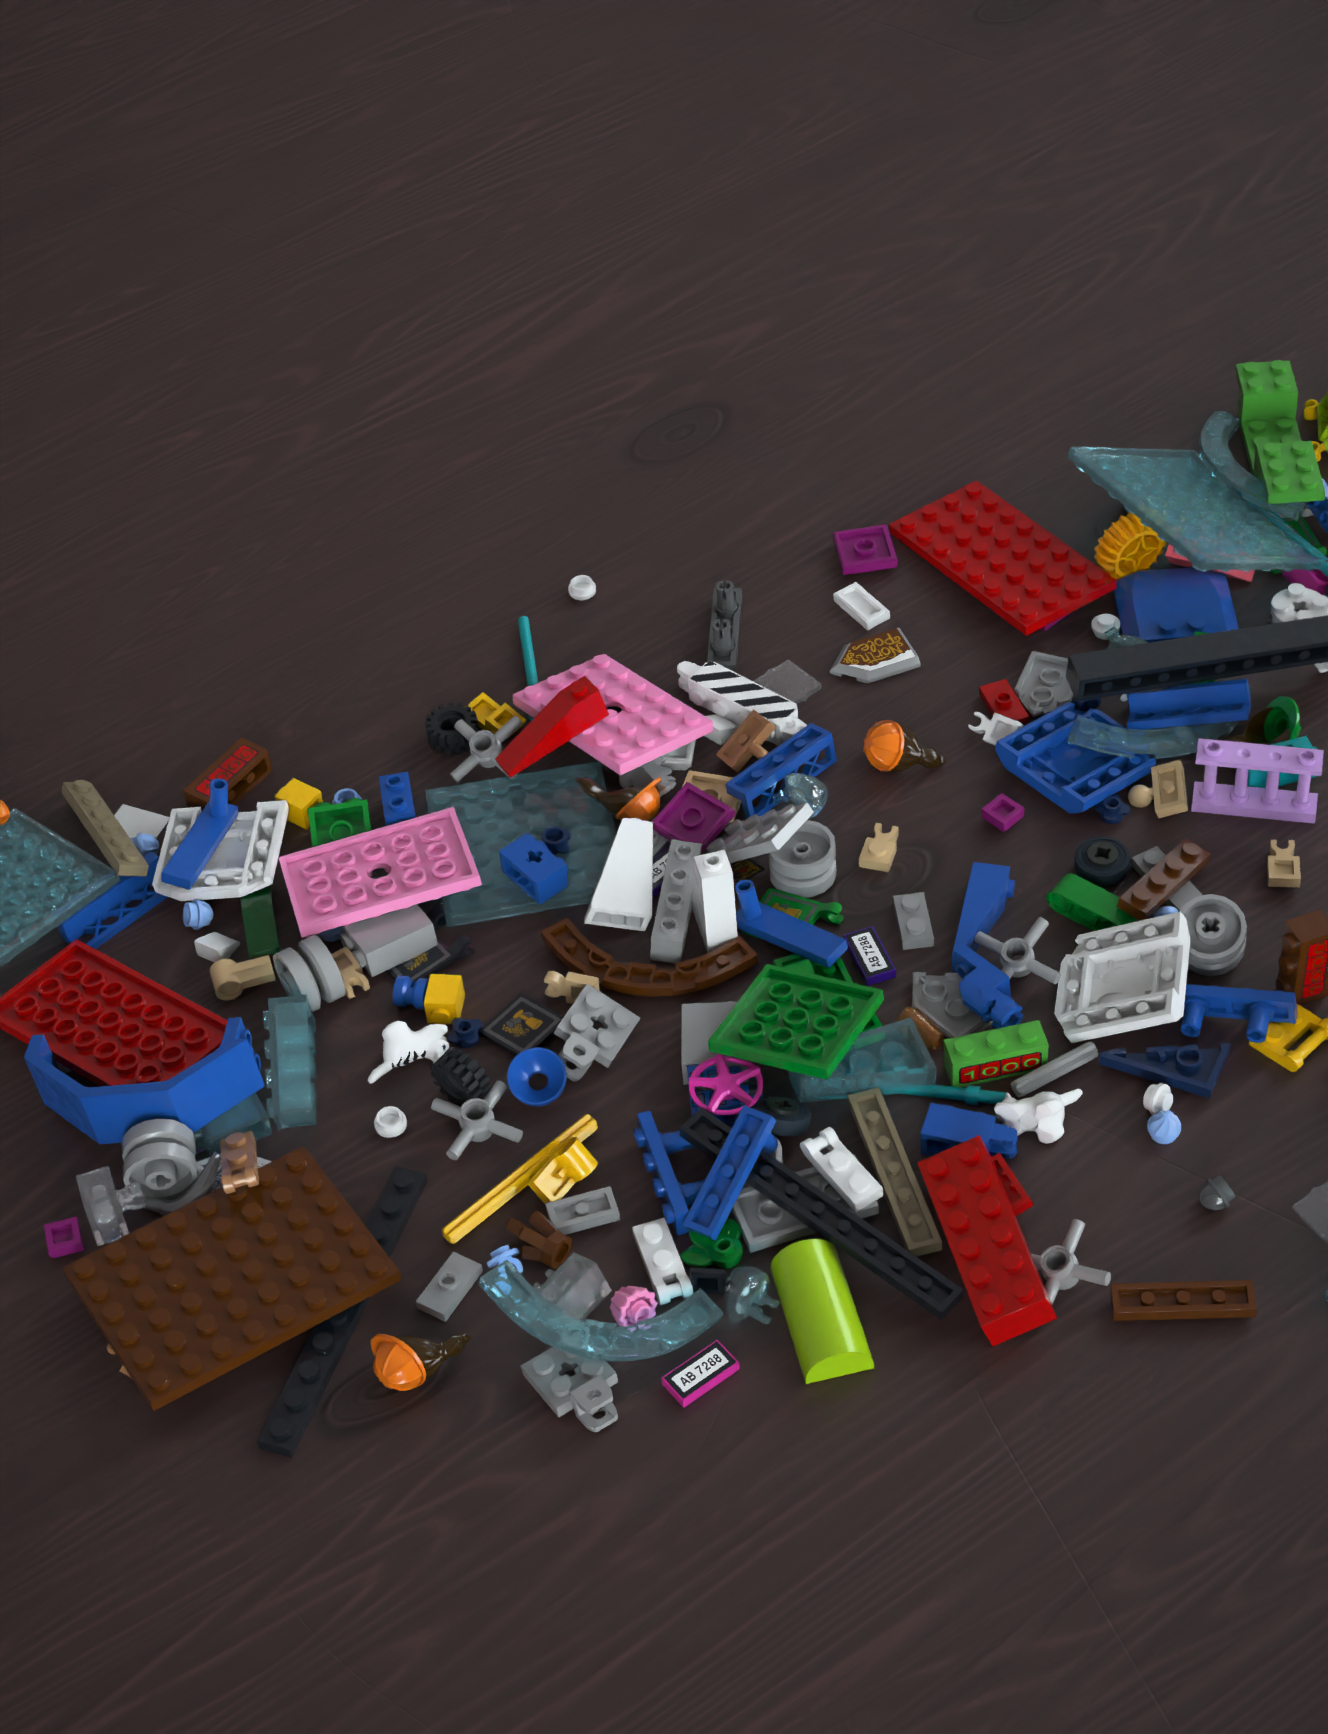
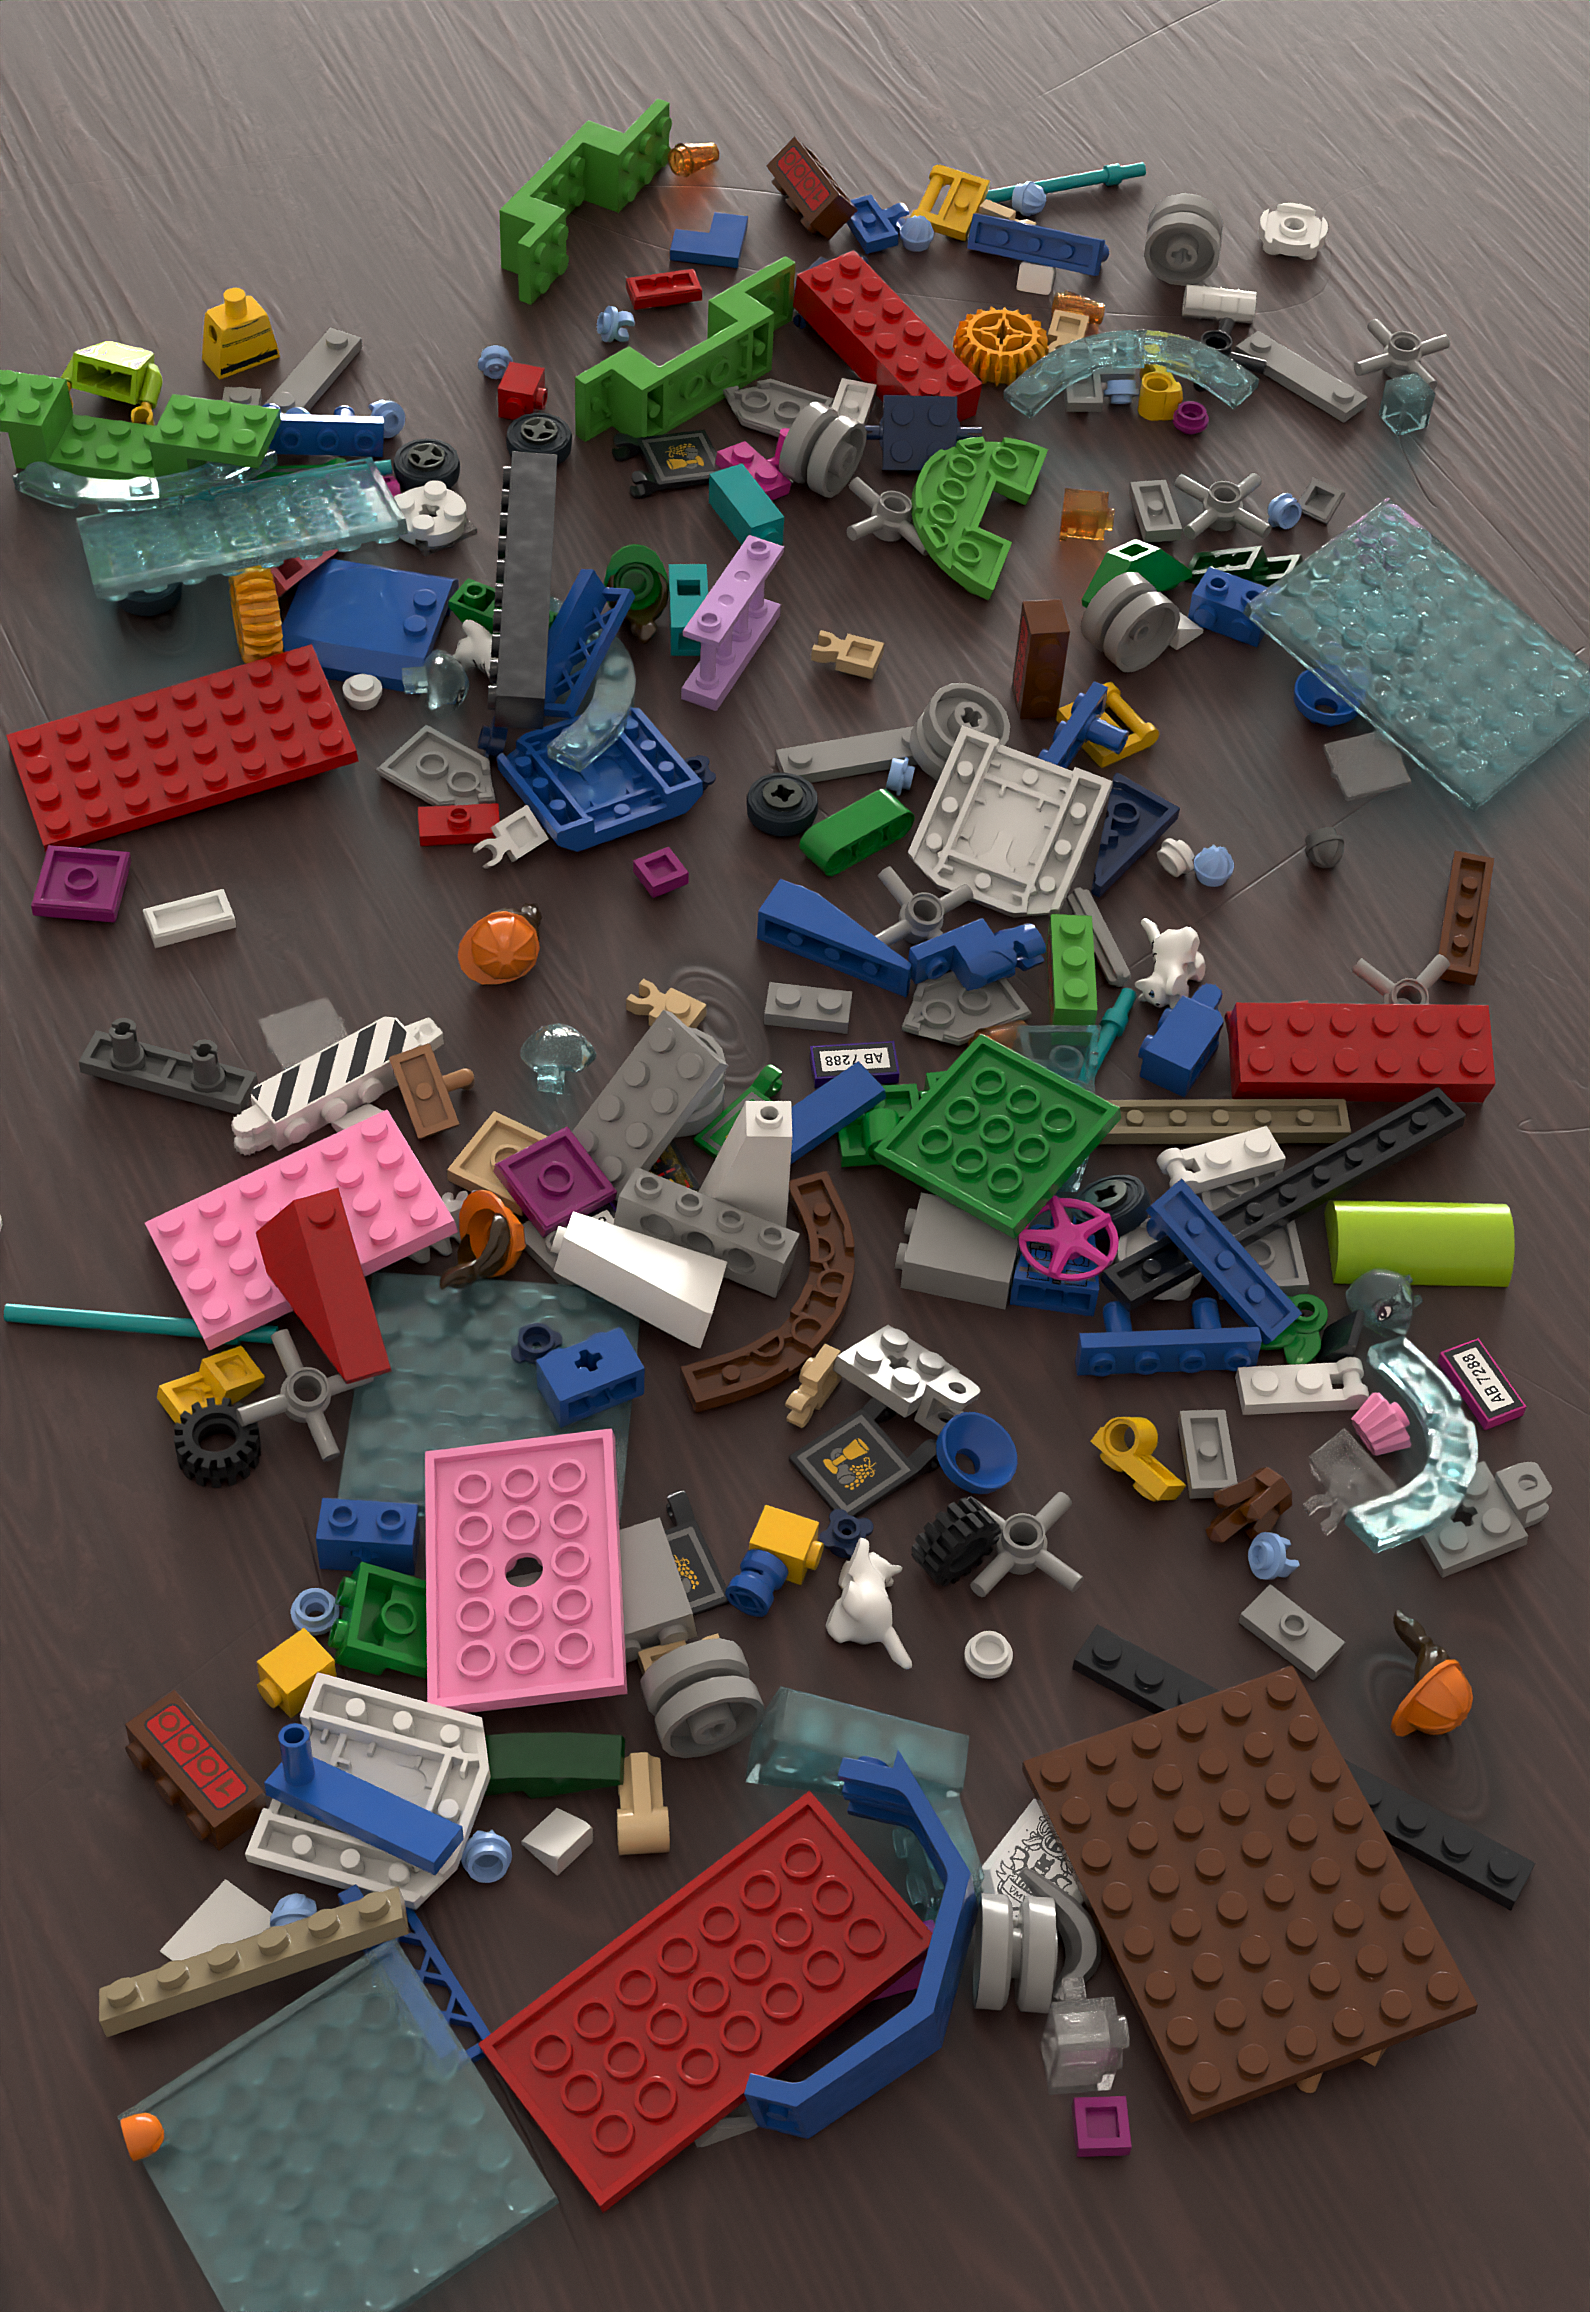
camera: 85 degrees left, 5 degrees up
medium nougat plate [220,1131,259,1194] -> none
yellow axle [442,1114,598,1244] -> none
blue fence [725,723,837,819] -> none
tile [830,628,921,683] -> none
reddish brown plate [1117,838,1211,921] -> none
tan plate [1128,760,1188,818] -> none

